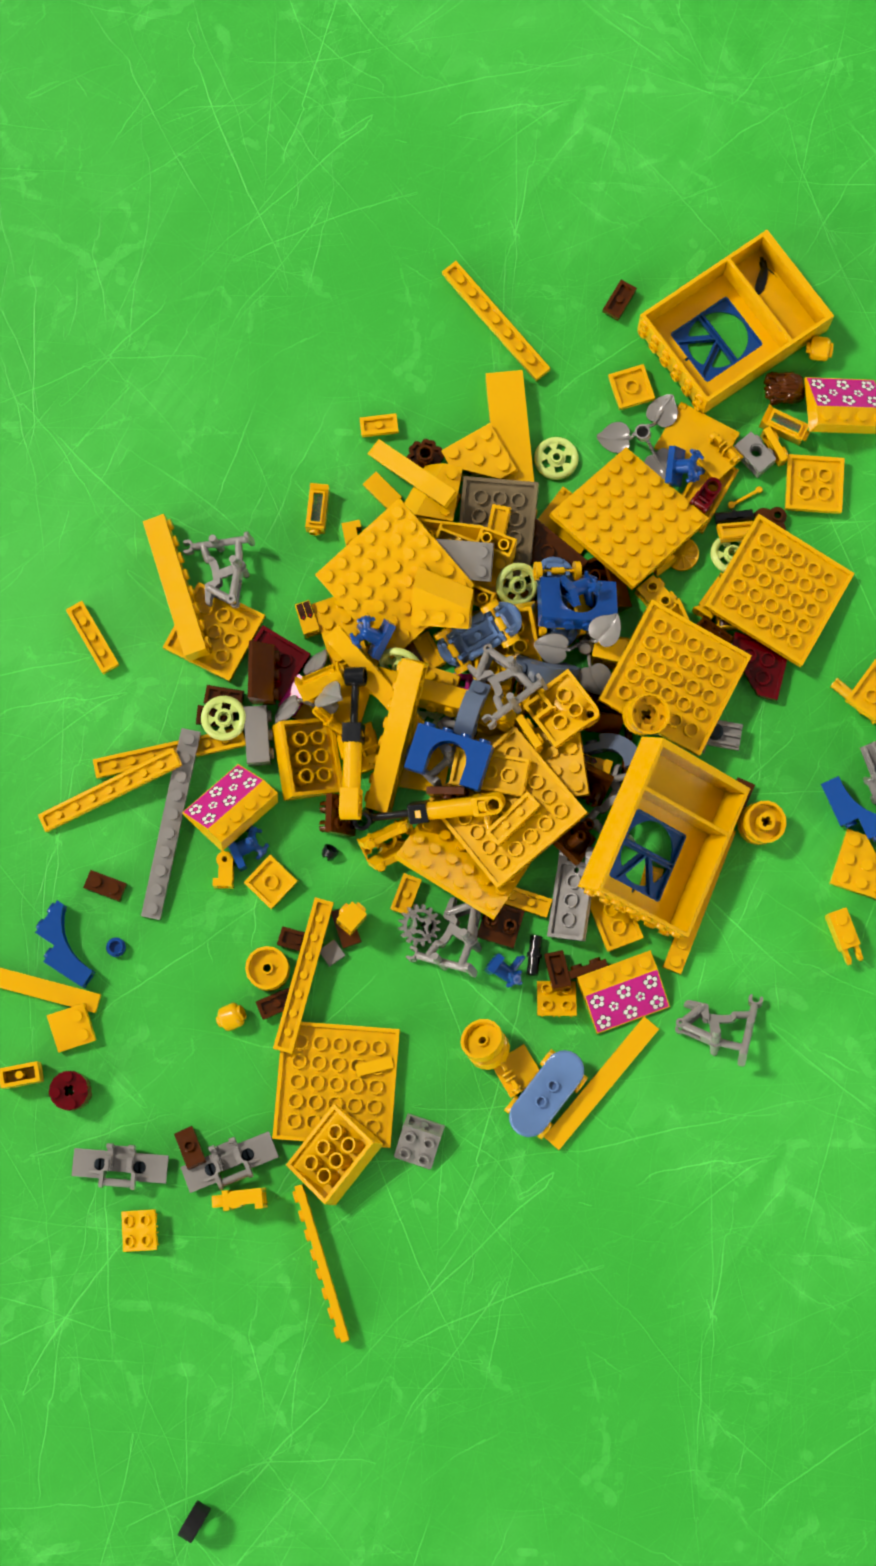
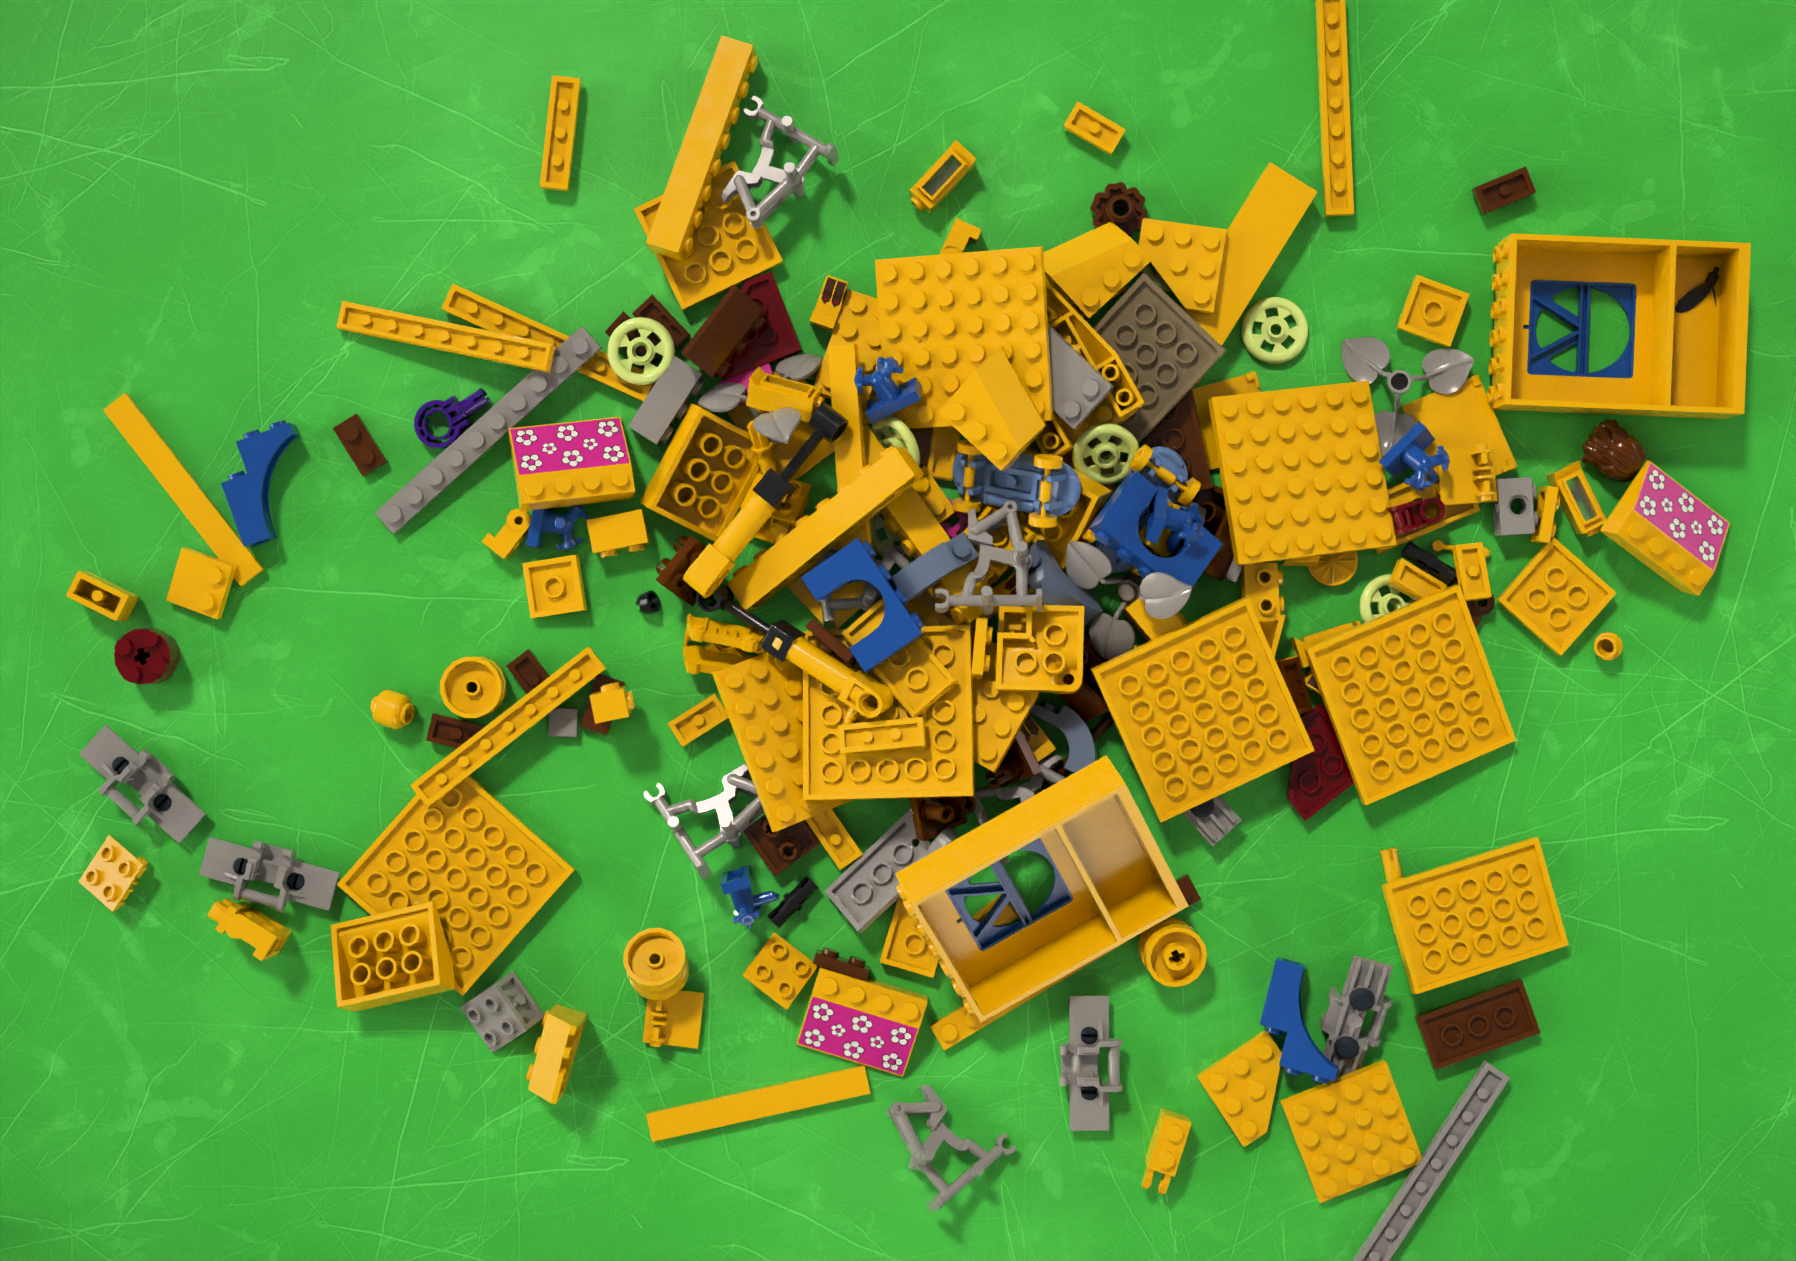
camera: 30 degrees right, 10 degrees up
blue plate [106,938,126,957] -> none
reddish brown plate [174,1126,207,1170] -> none
yellow plate [292,1184,350,1343] -> none
yellow window [355,1056,394,1076] -> none
yellow tile [363,472,402,509] -> none
yellow tile [367,439,458,509] -> none
light grey gear [398,904,441,946] -> none
yellow tile [487,504,512,535] -> none
medium blue piece [504,1049,588,1140] -> none
reddish brown plate [544,950,572,992] -> none
yellow wheel [622,693,670,736] -> none
yellow head [806,336,834,362] -> none
none -> dark purple pin [414,388,491,448]
none -> yellow wedge [526,1004,588,1104]
none -> yellow brick [586,509,651,558]
none -> light grey piece [1059,995,1123,1131]
none -> light grey tile [1223,557,1243,583]
none -> yellow plate [1452,542,1492,601]
none -> yellow plate [1594,632,1623,660]

